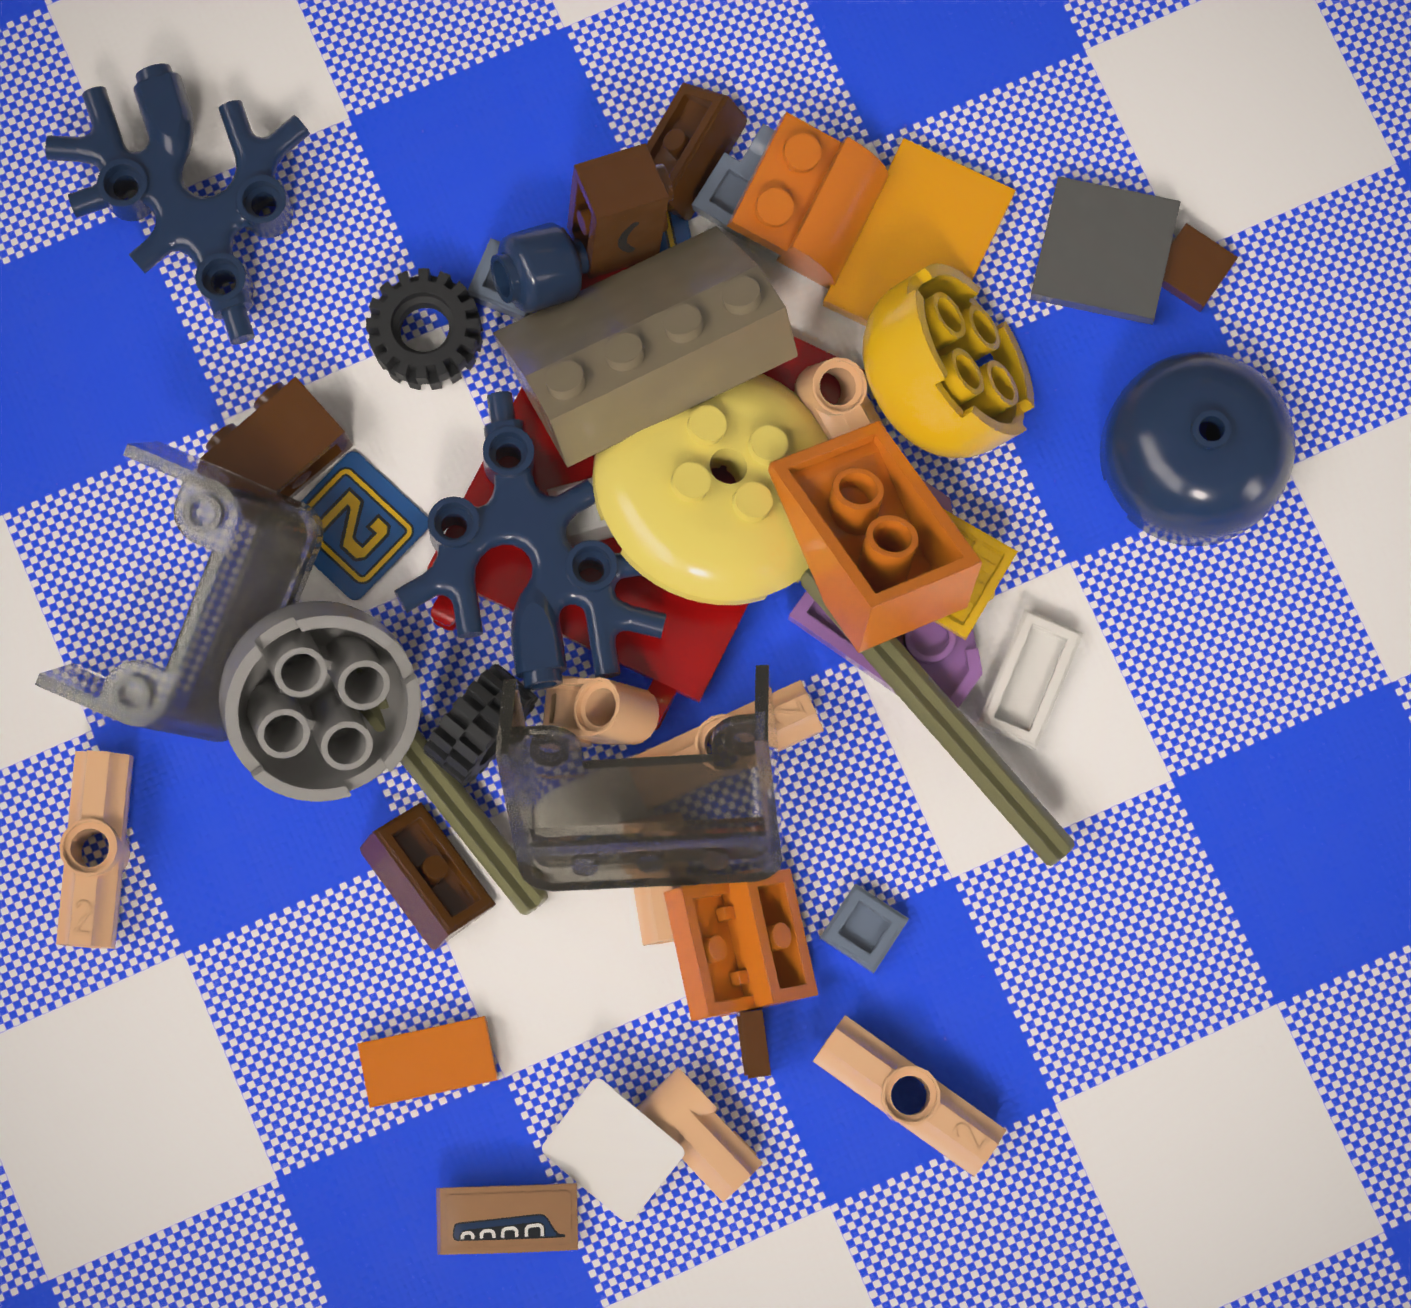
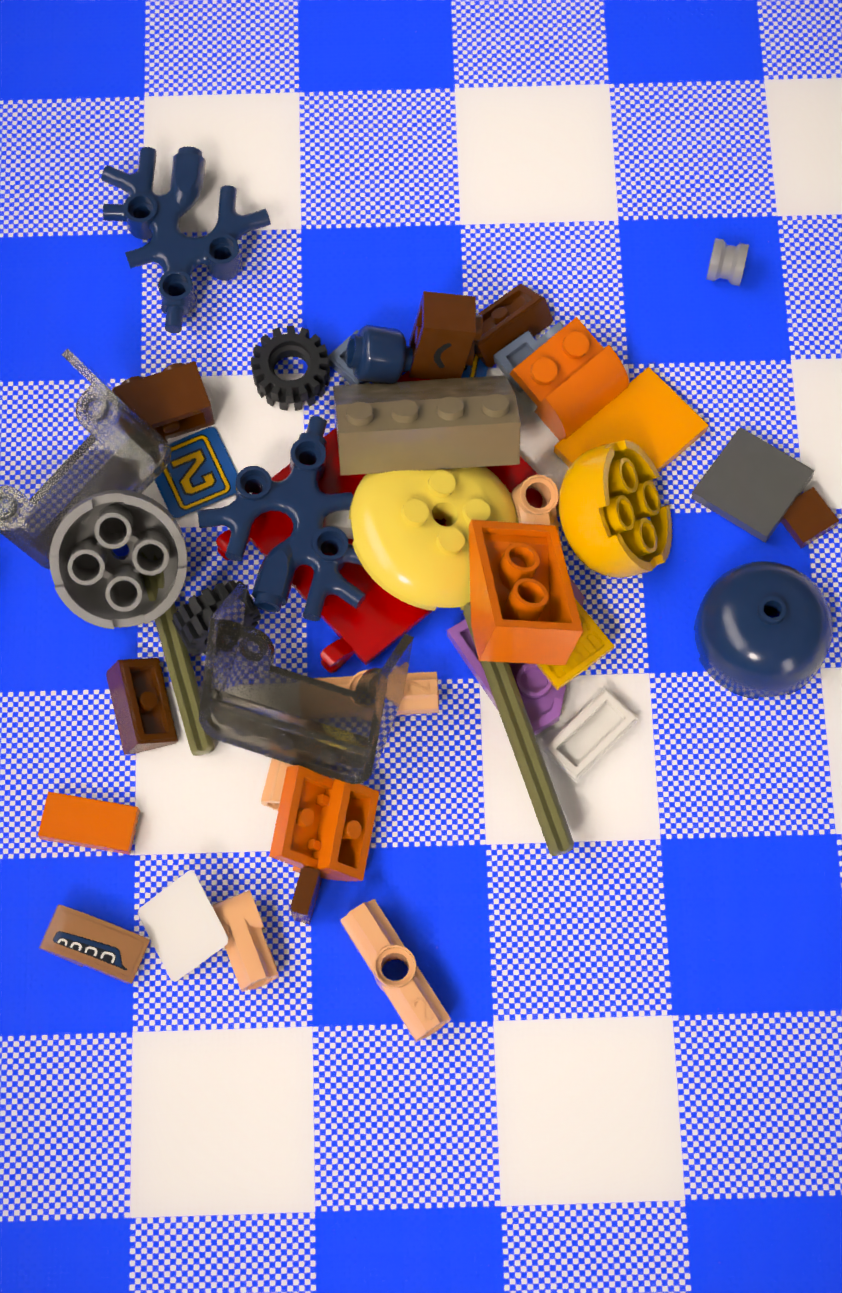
camera: 20 degrees right, 10 degrees down
light nougat piece [535,675,659,747] -> none
sand blue tile [819,883,909,974] -> none

